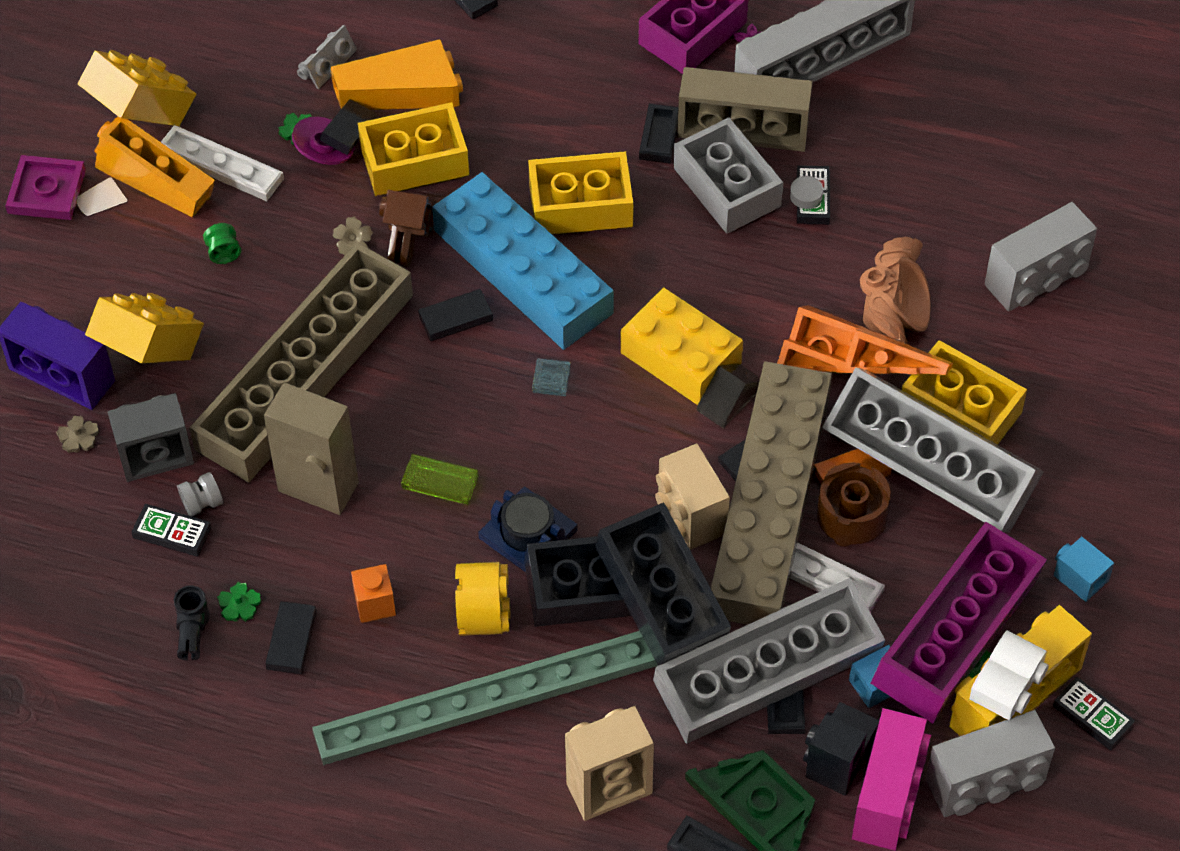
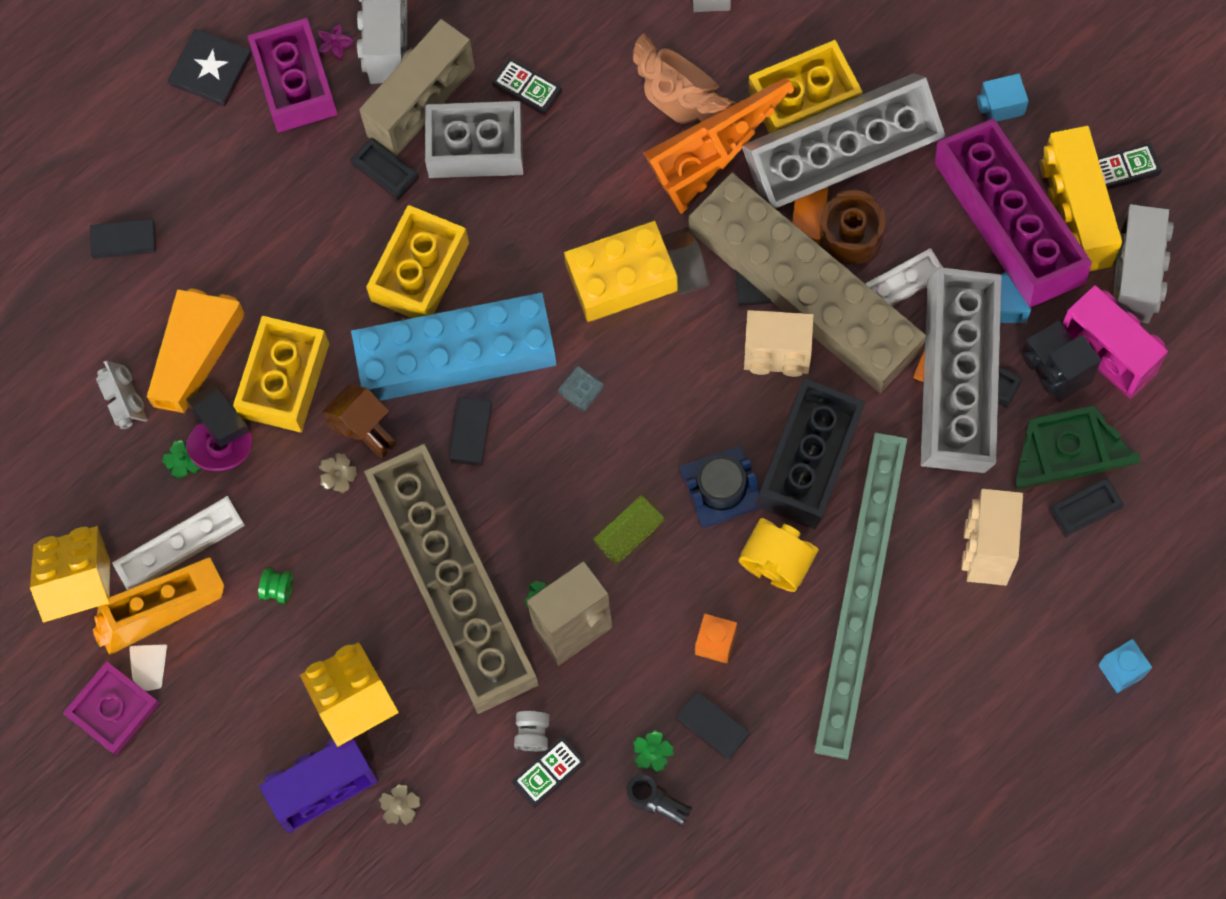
camera: 55 degrees left, 15 degrees up
dark grey brick [107,393,194,482] -> none
black brick [595,502,731,666] -> none
light grey tile [790,176,823,209] -> none
white brick [969,630,1049,721] -> none

